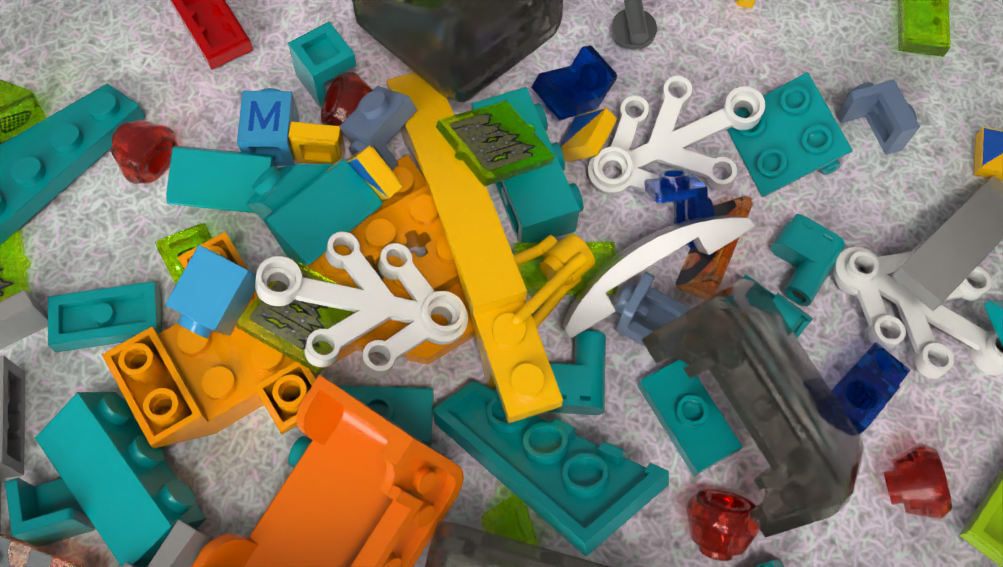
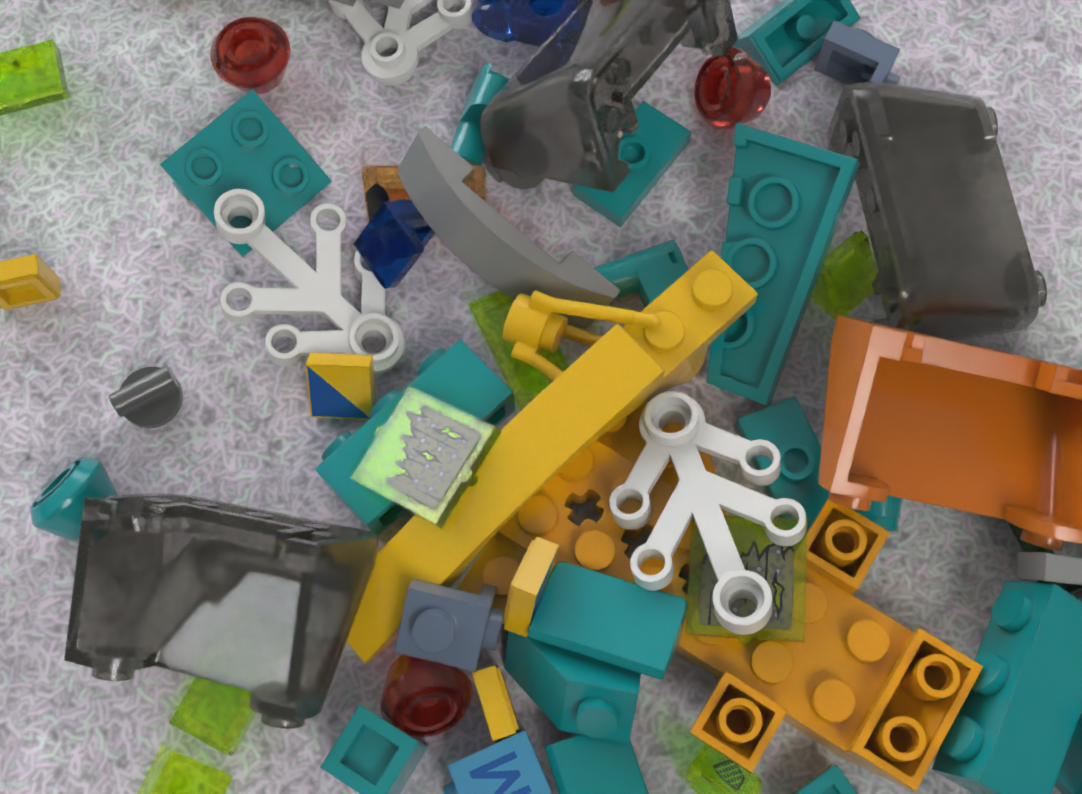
camera: 105 degrees left, 5 degrees up
dark azure brick [165,245,256,338] -> none
clear blue bracket [531,45,617,121] -> none
sand blue bracket [615,271,697,360] -> none
teal piece [771,214,845,306] -> none
sand blue bracket [837,79,920,155] -> none
none -> clear red cone [210,17,291,94]

